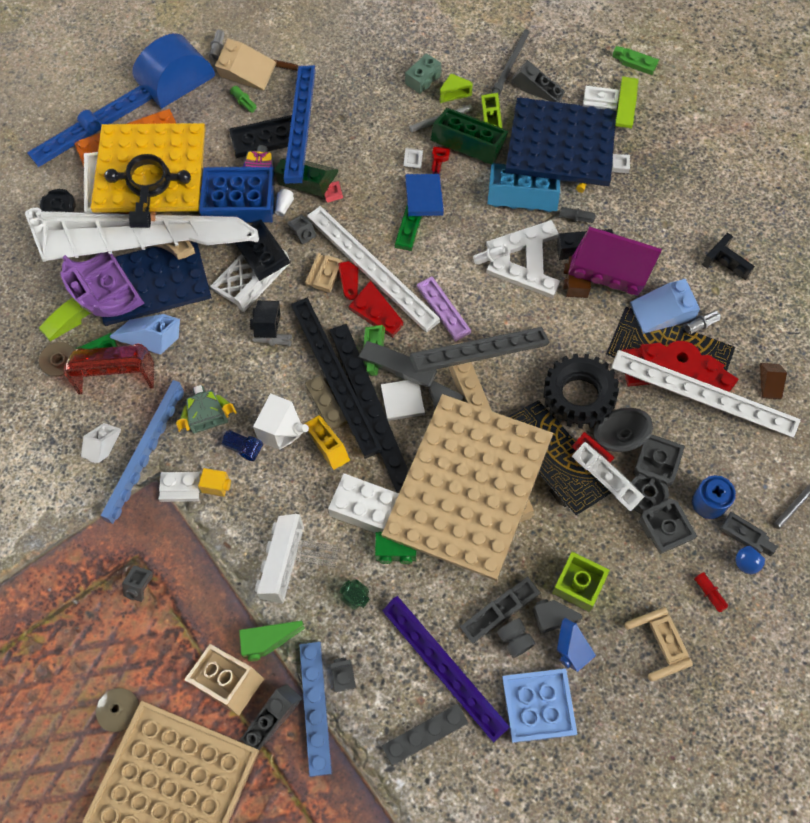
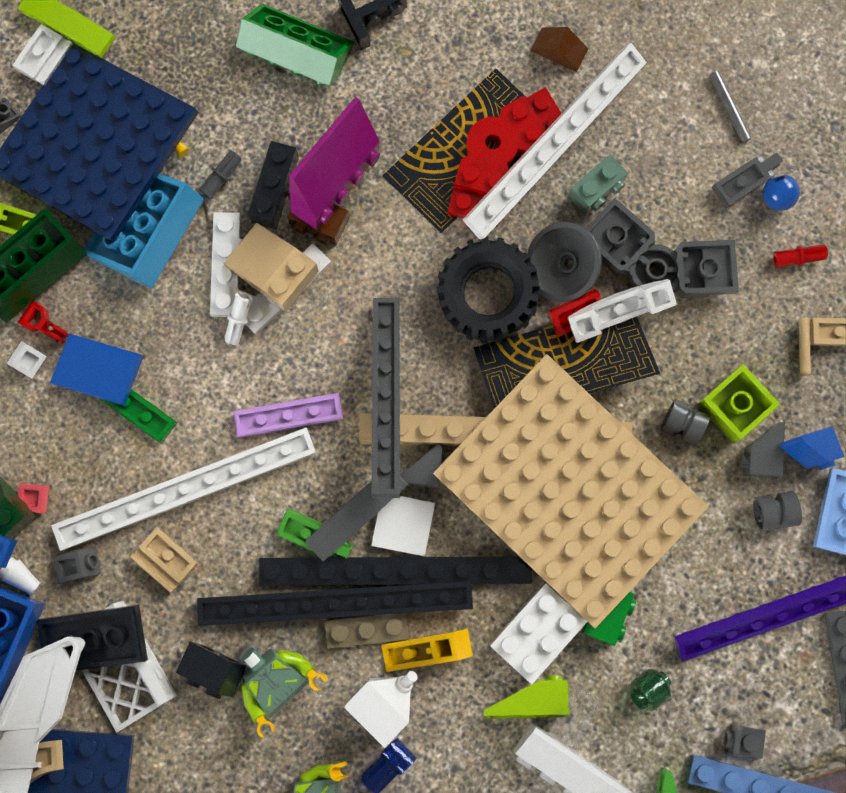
camera: 70 degrees left, 15 degrees up
red piece [338,261,358,300] -> none
red wing [349,281,403,338] -> none
dark grey slope [460,576,541,644] -> none
white plate [611,154,630,173] -> none
light blue slope [630,279,700,334] -> none
light grey axle [684,311,721,335] -> none
blue piece [692,475,736,520] -> none
none -> tan slope [223,223,319,312]
none -> slope [236,4,354,86]
none -> torso [241,648,328,738]
none -> lime slope [484,675,570,719]
none -> sand green brick [568,154,628,216]
none -> dark grey wheel [661,399,710,446]

